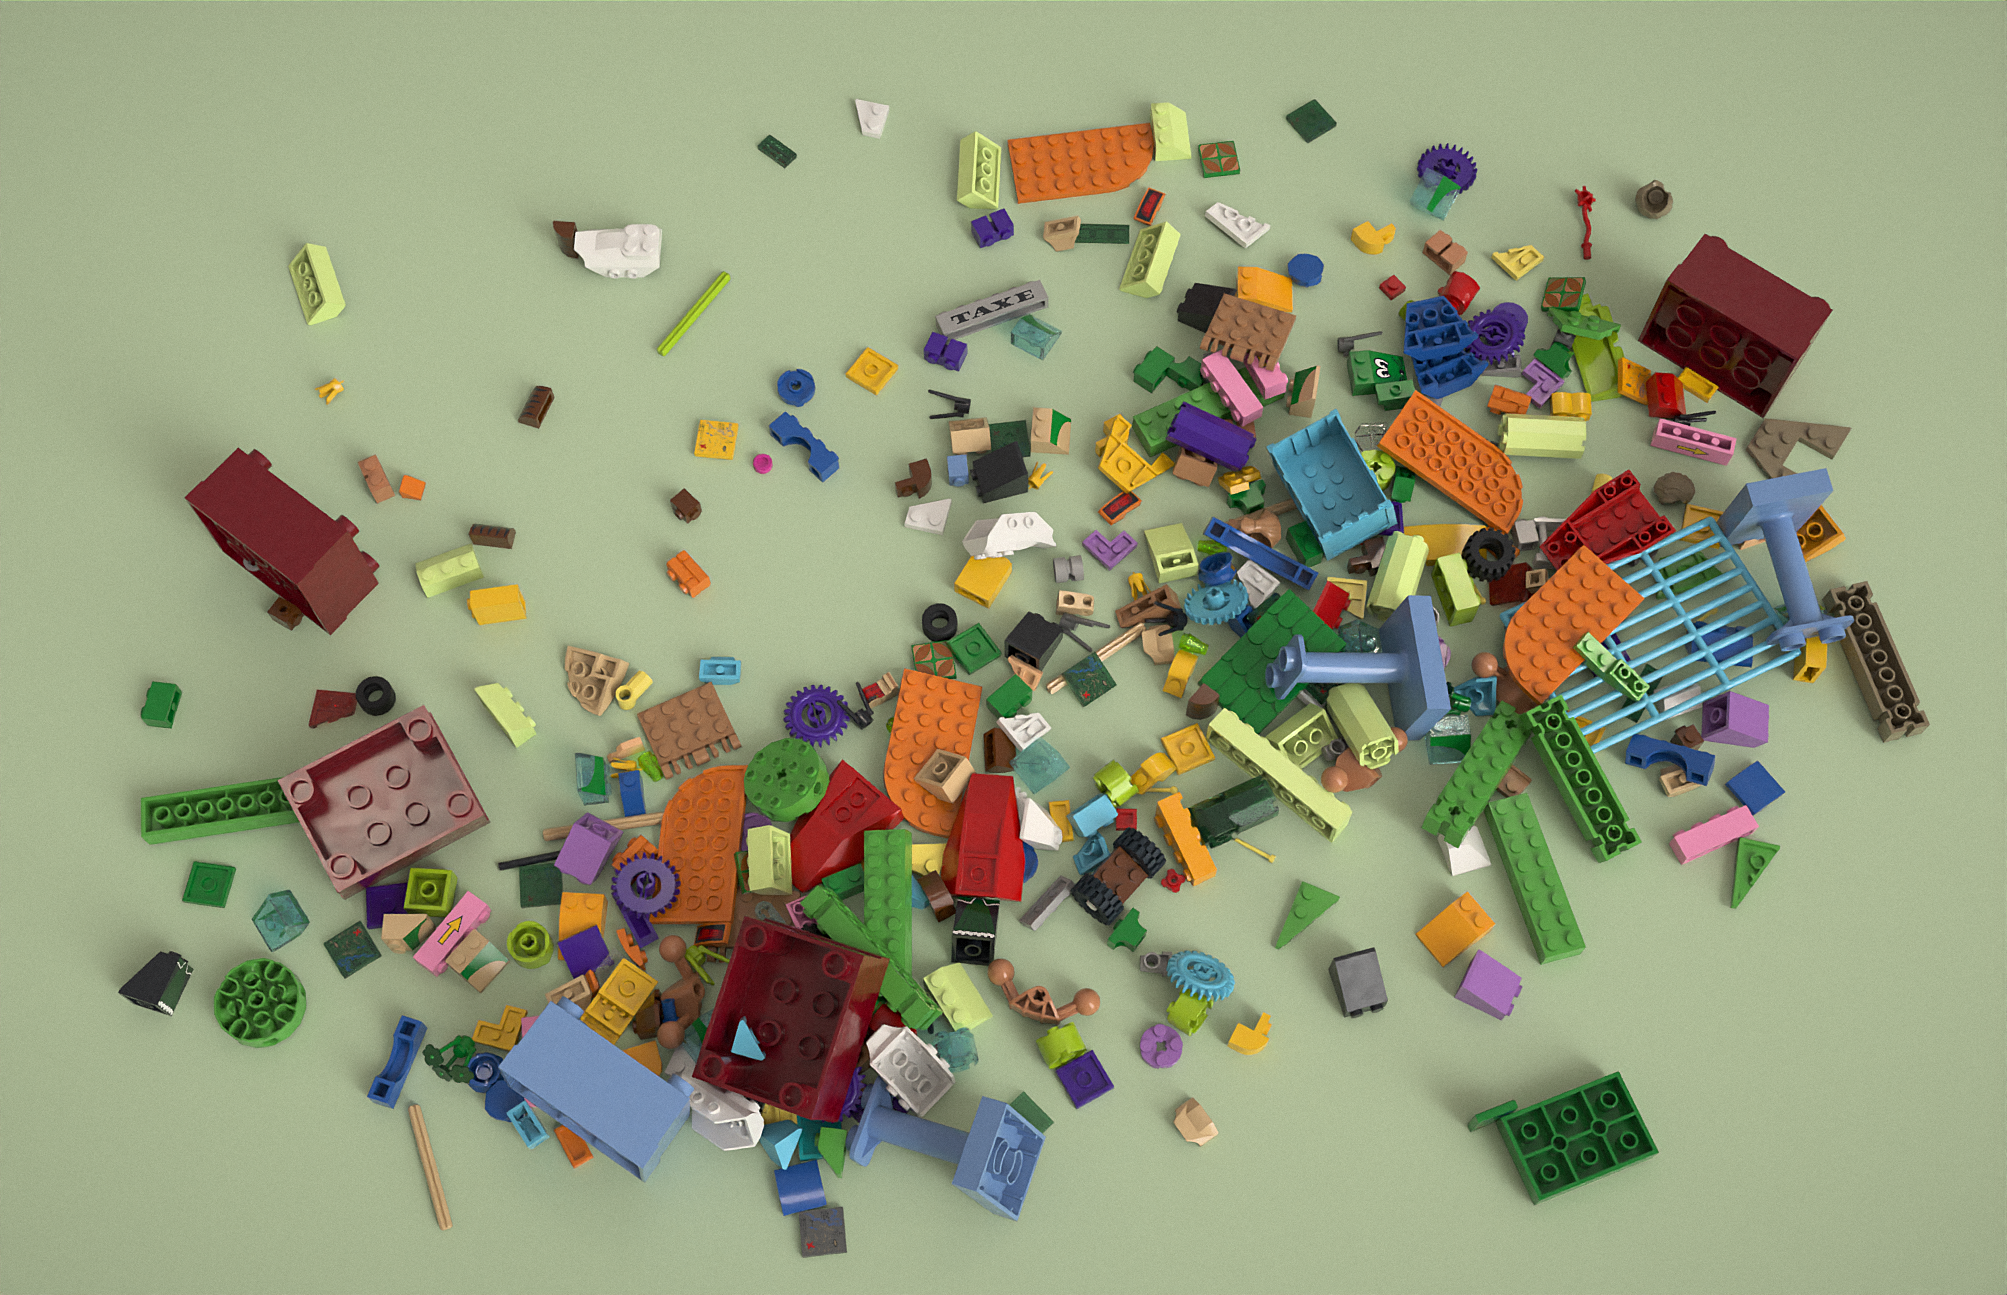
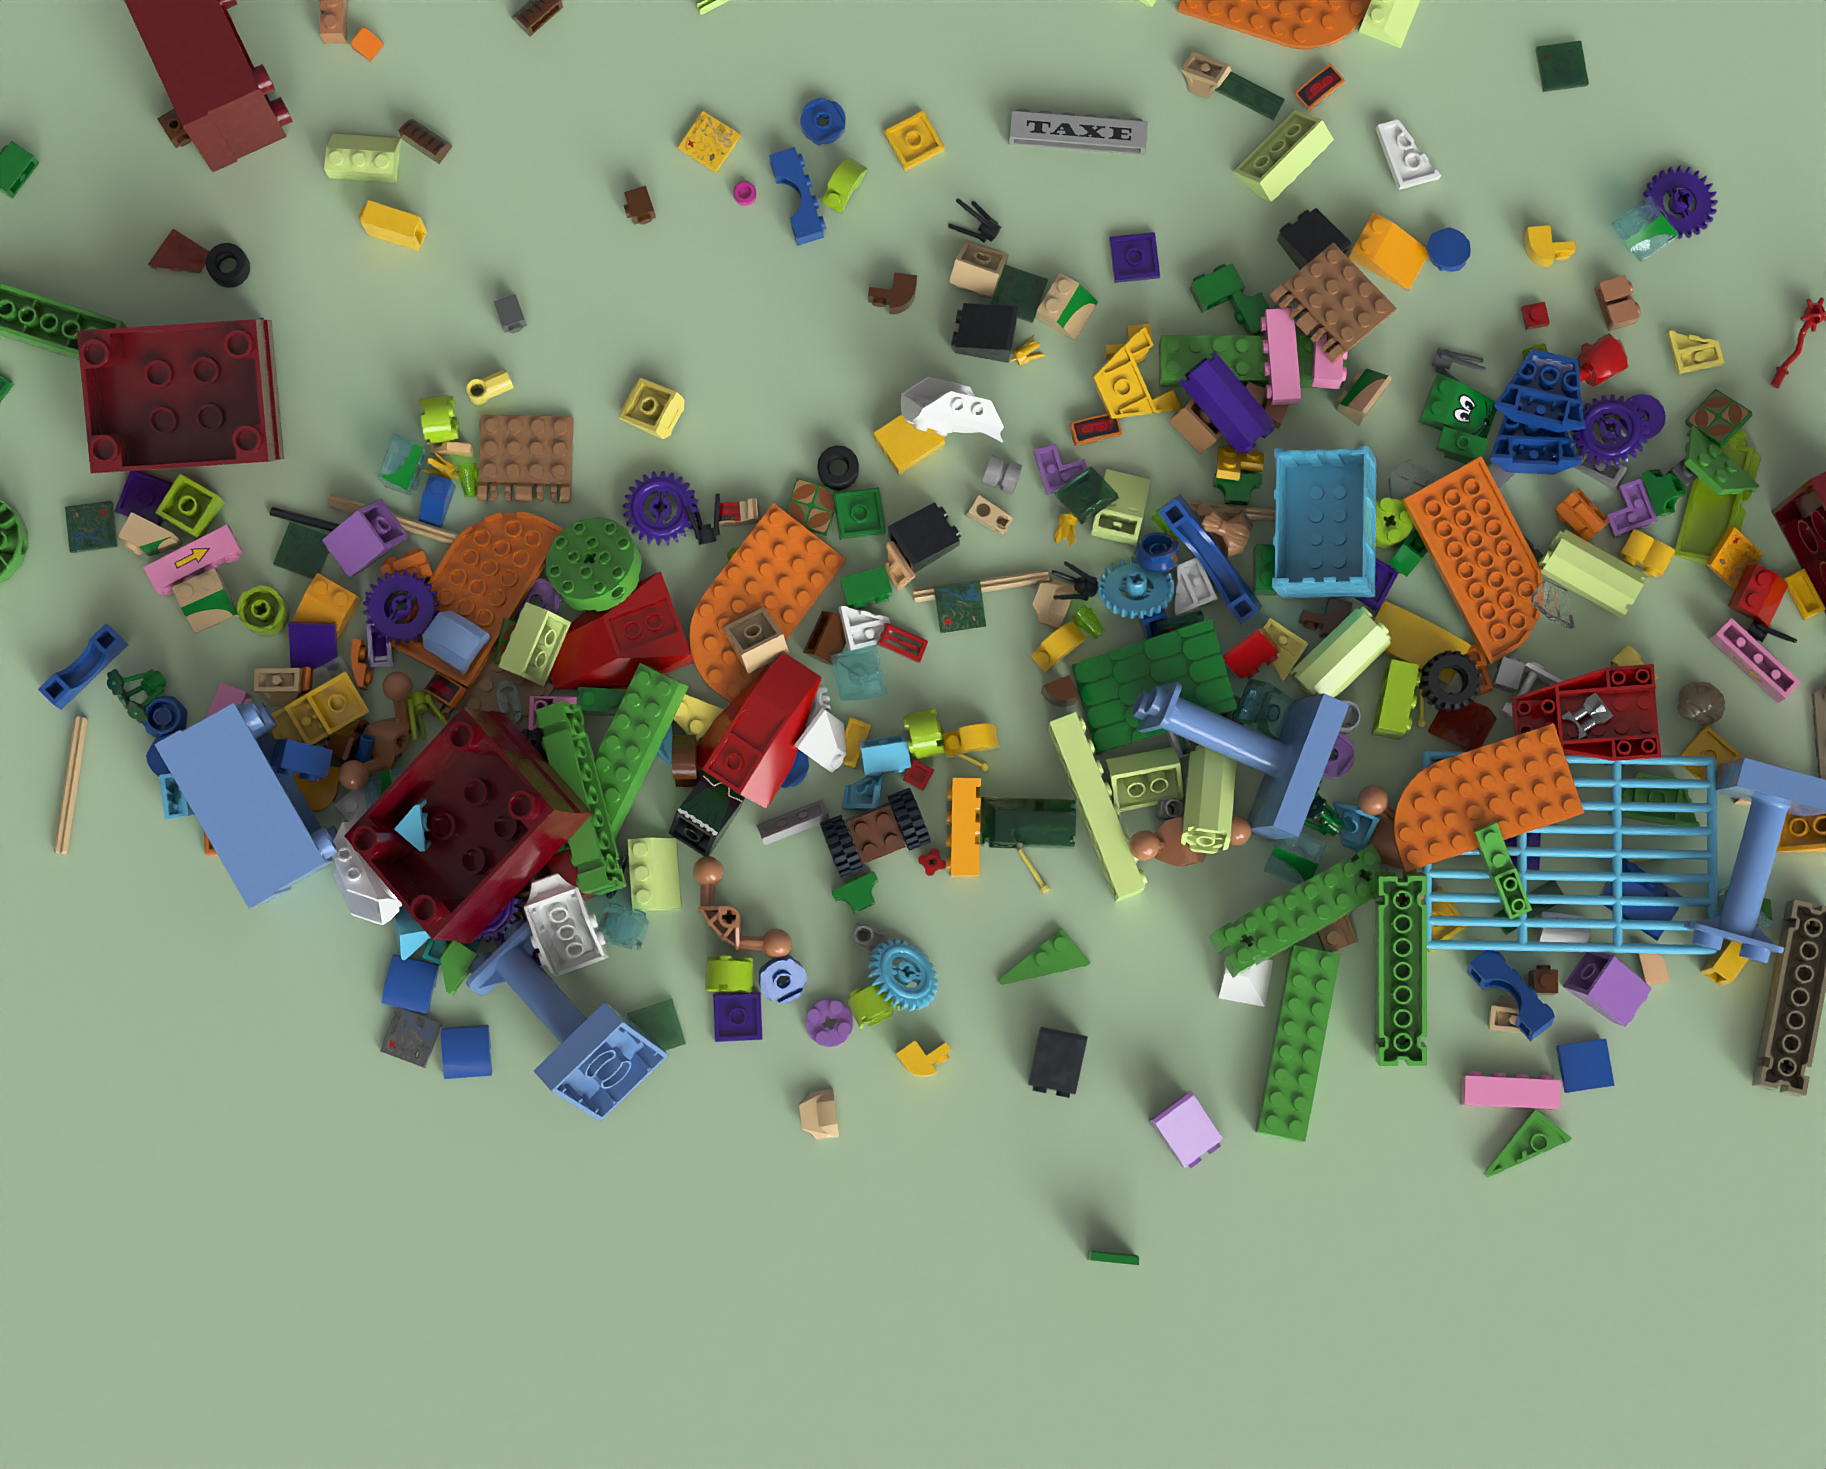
camera: 25 degrees right, 15 degrees up
clear light blue slope [252,889,310,952] -> none
yellow plate [472,1005,528,1052] -> none
yellowish green slope [474,683,536,748] -> none
tan brick [565,646,629,716] -> none
orange brick [666,550,711,598] -> none
medium azure slope [699,657,741,685] -> none
white wing [905,499,952,535] -> none
dark purple piece [924,332,968,372] -> none
medium blue brick [947,455,969,487] -> none
dark purple piece [971,208,1014,248] -> none
clear light blue slope [1011,314,1062,360] -> none
dark grey plant [1059,612,1110,652] -> none
medium nougat slope [1115,584,1181,628] -> none
yellow tile [1161,723,1215,775] -> none
tile [1198,141,1240,178] -> none
light orange slope [1416,891,1495,967] -> none
green brick [1496,1071,1659,1205] -> none
tan leg [1526,569,1549,595] -> none
none -> blue brick [270,739,333,781]
none -> lime brick [419,395,460,444]
none -> light blue slope [422,610,491,675]
none -> blue slope [441,1025,492,1079]
none -> dark grey brick [494,294,527,333]
none -> light yellow slope [618,378,684,439]
none -> plate [758,955,807,1003]
none -> lime brick [821,157,868,214]
none -> red tile [877,623,928,663]
none -> clear green tile [1054,466,1119,525]
none -> dark purple tile [1109,232,1160,283]
none -> clear slope [1531,580,1574,630]
none -> flat silver piece [1562,692,1613,740]
none -> light nougat tile [1636,943,1670,986]

